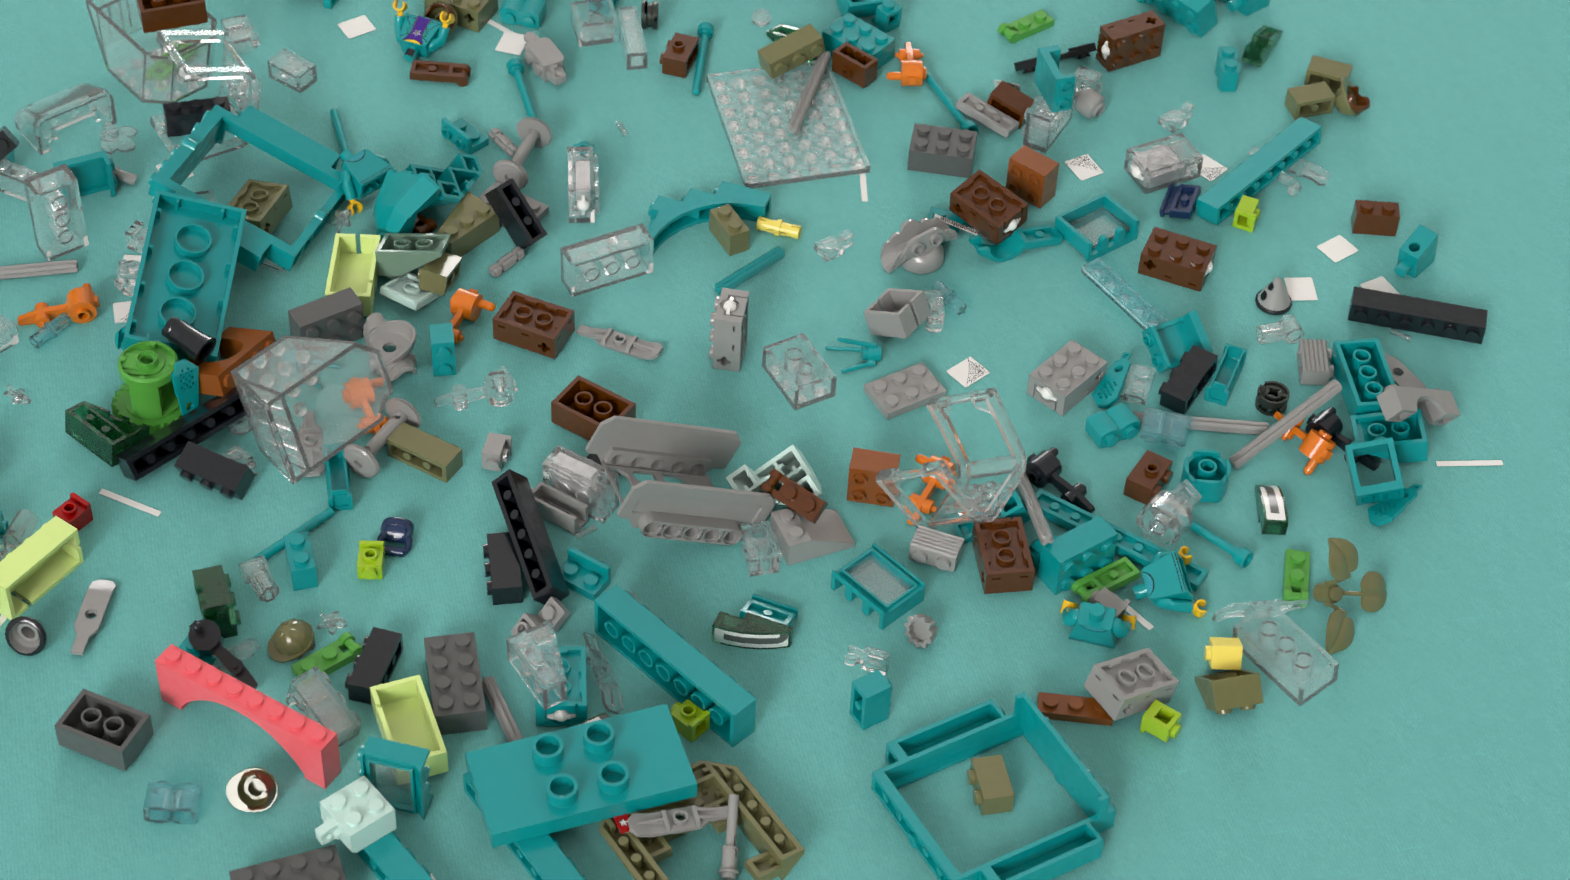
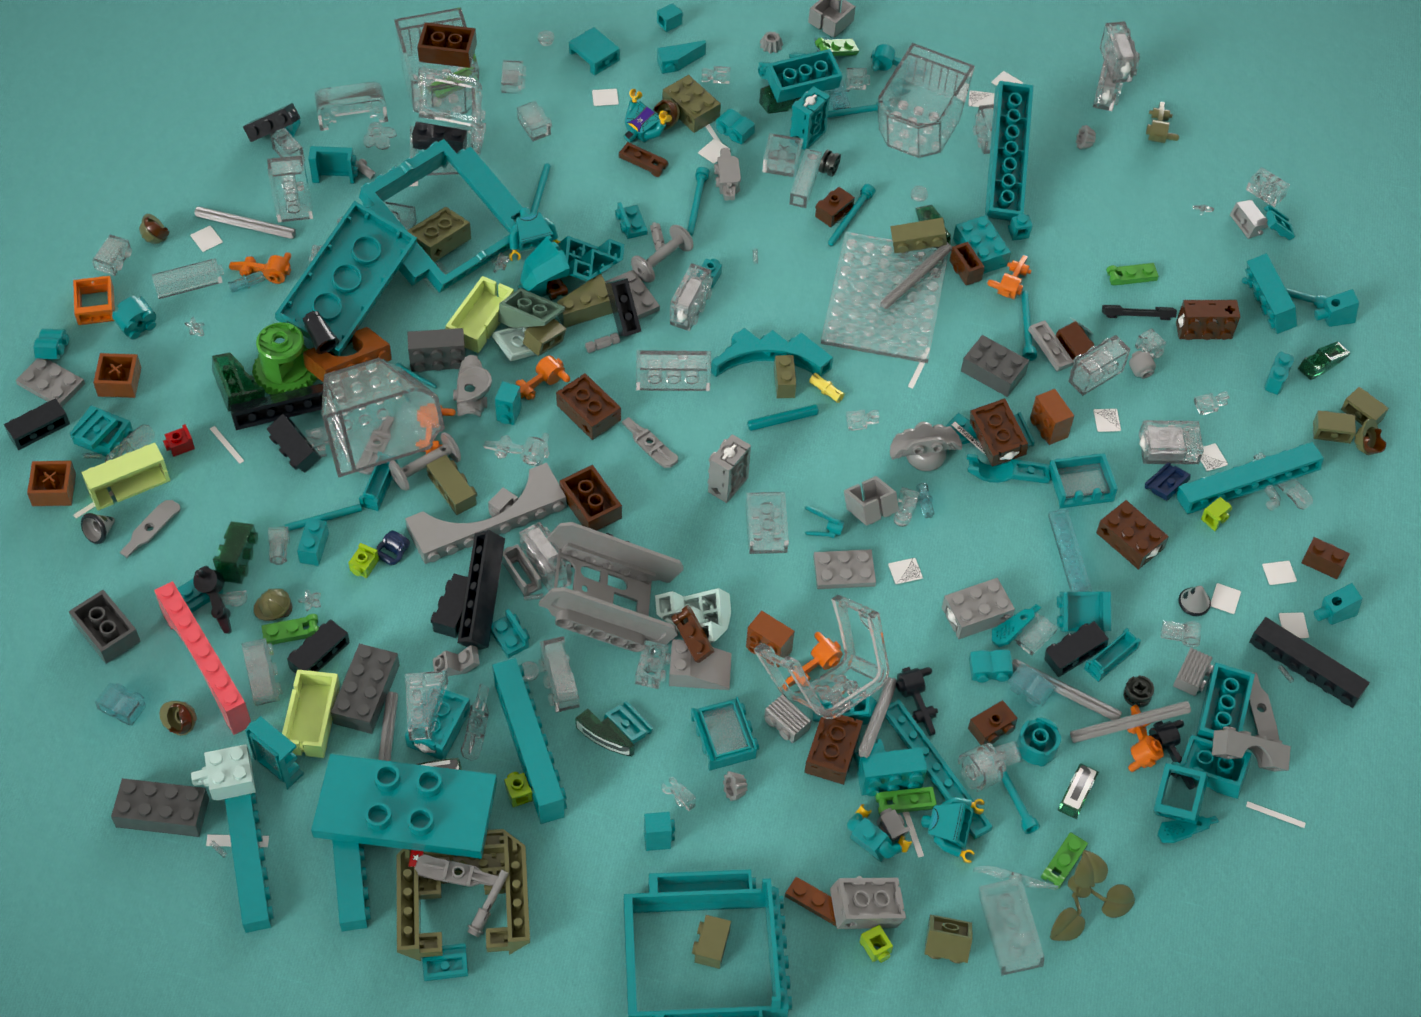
camera: 25 degrees right, 10 degrees up
teal piece [171,359,199,416] -> none
teal panel [1034,45,1076,113] -> none
light yellow brick [1204,637,1243,670] -> none
none -> light grey arch [405,463,566,564]
none -> clear wedge [538,636,580,713]

